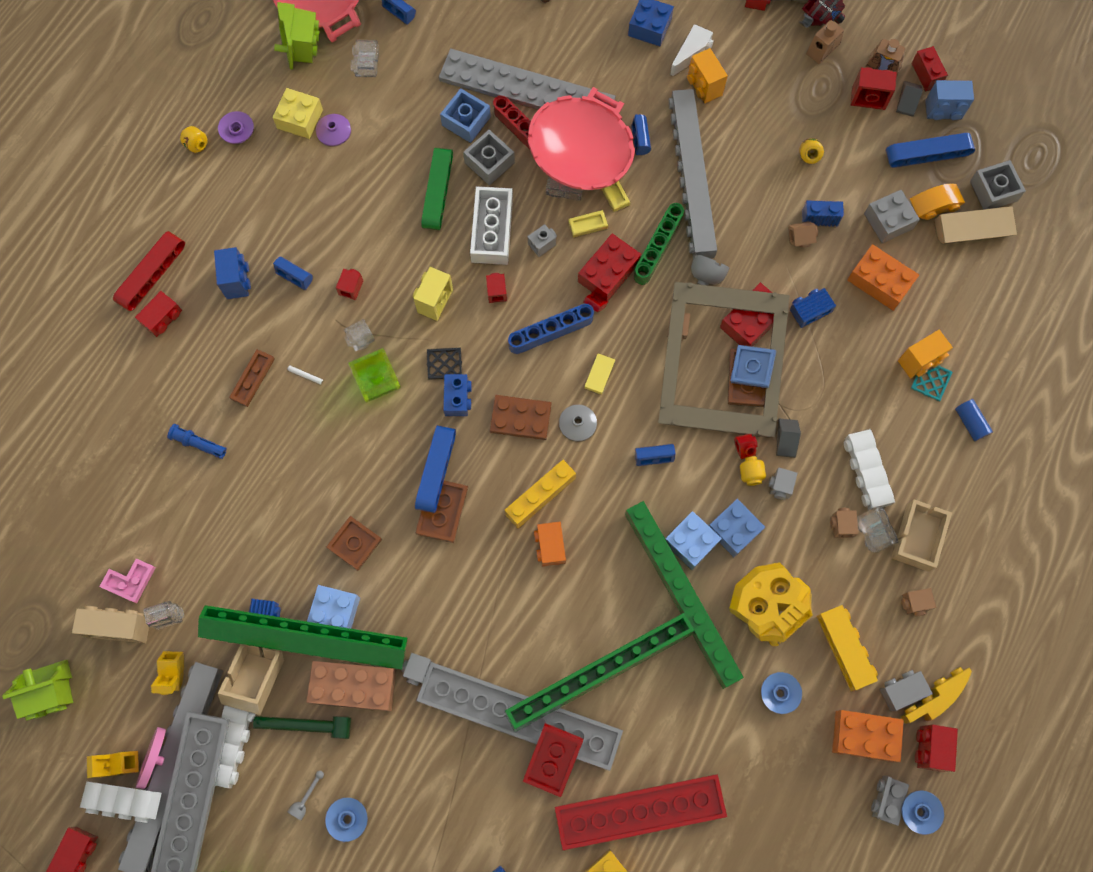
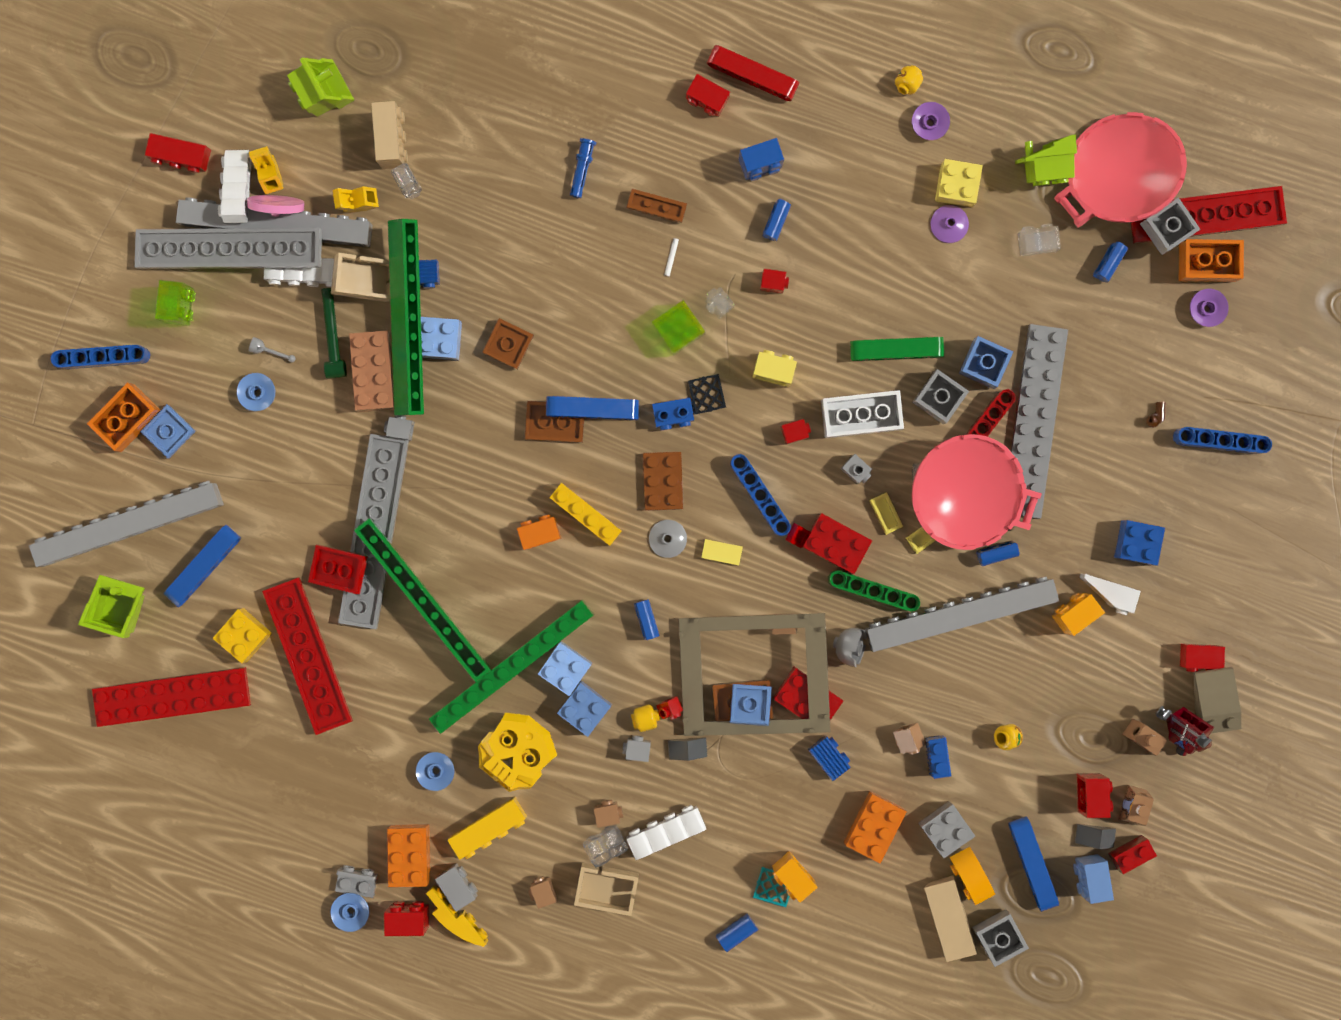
camera: 80 degrees right, 15 degrees up
bright pink plate [99,559,156,603] -> none

